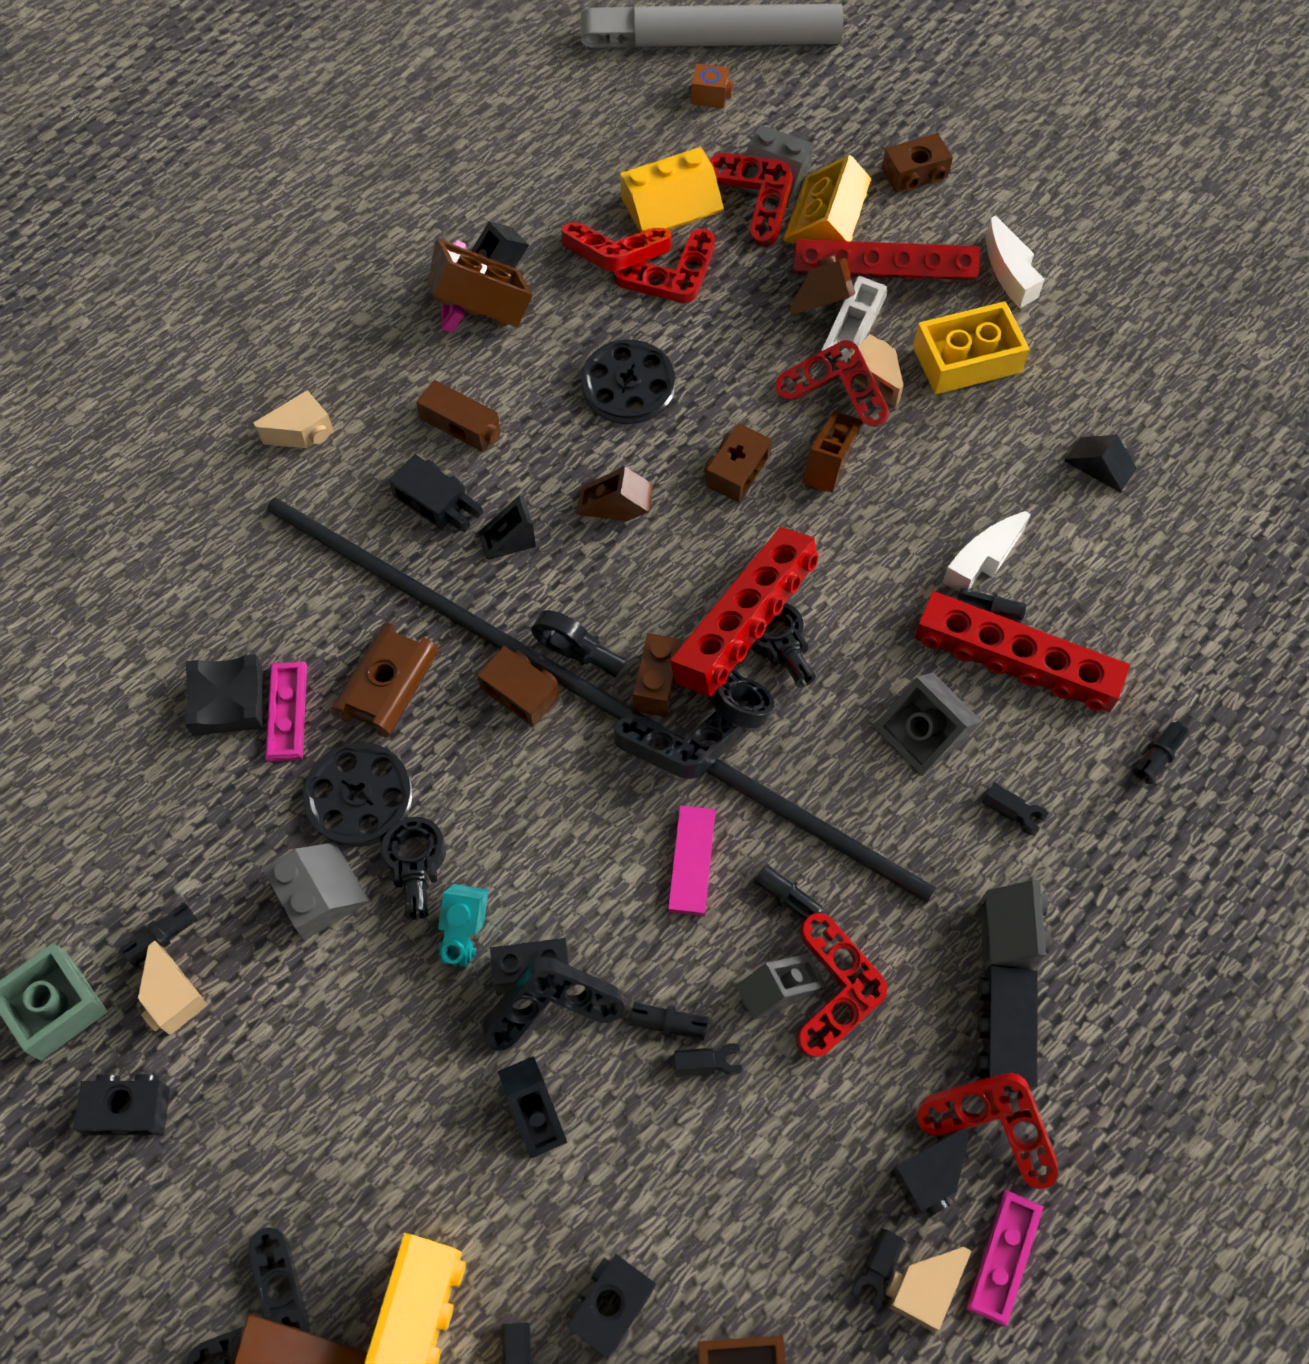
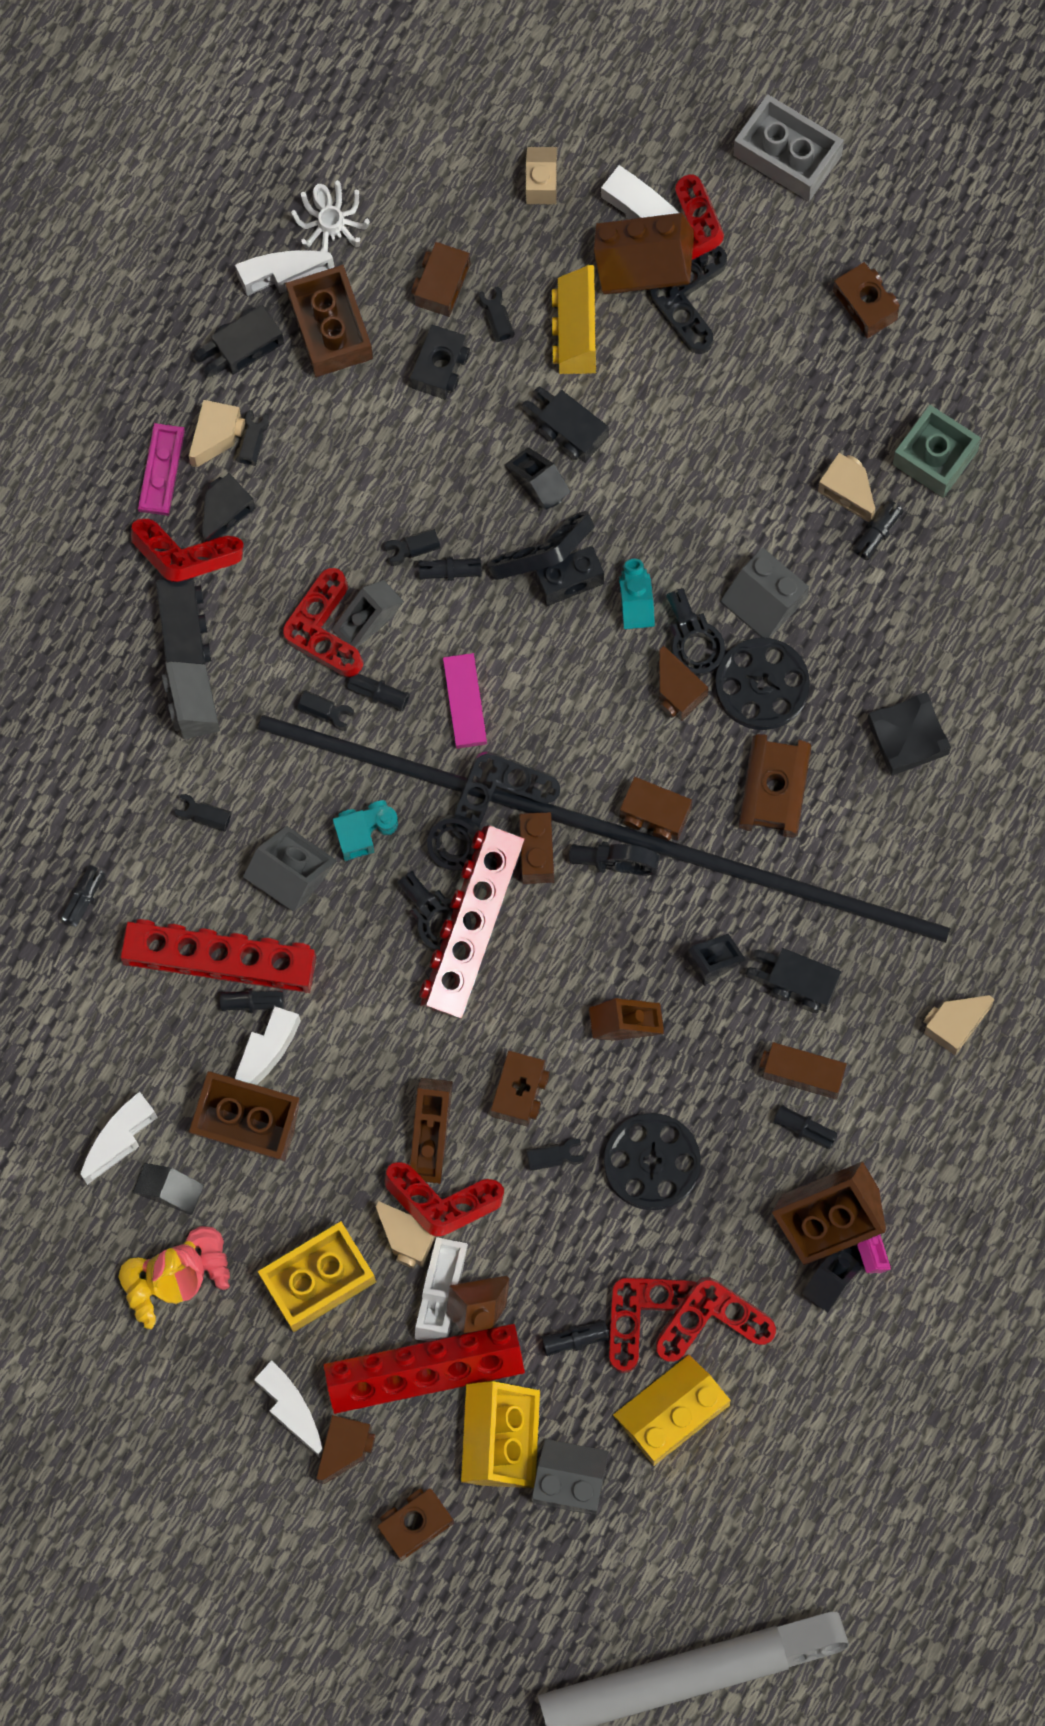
camera: 170 degrees right, 10 degrees up
black brick [73,1074,170,1136] -> none
dark pink tile [265,662,307,762] -> none
dark orange brick [691,63,734,109] -> none
red beam [710,153,793,246] -> none
none -> white slope [81,1092,158,1185]
none -> hair [118,1226,230,1330]
none -> reddish brown slope [189,1071,300,1162]
none -> black bar [298,690,355,731]
none -> reddish brown slope [316,1415,376,1484]
none -> teal brick [333,800,398,861]
none -> black hinge [521,386,609,463]
none -> black bar [526,1138,584,1171]
none -> black pin [541,1320,609,1357]
none -> reddish brown slope [659,646,708,721]
none -> black axle [773,1104,837,1149]
none -> reddish brown brick [833,262,900,339]

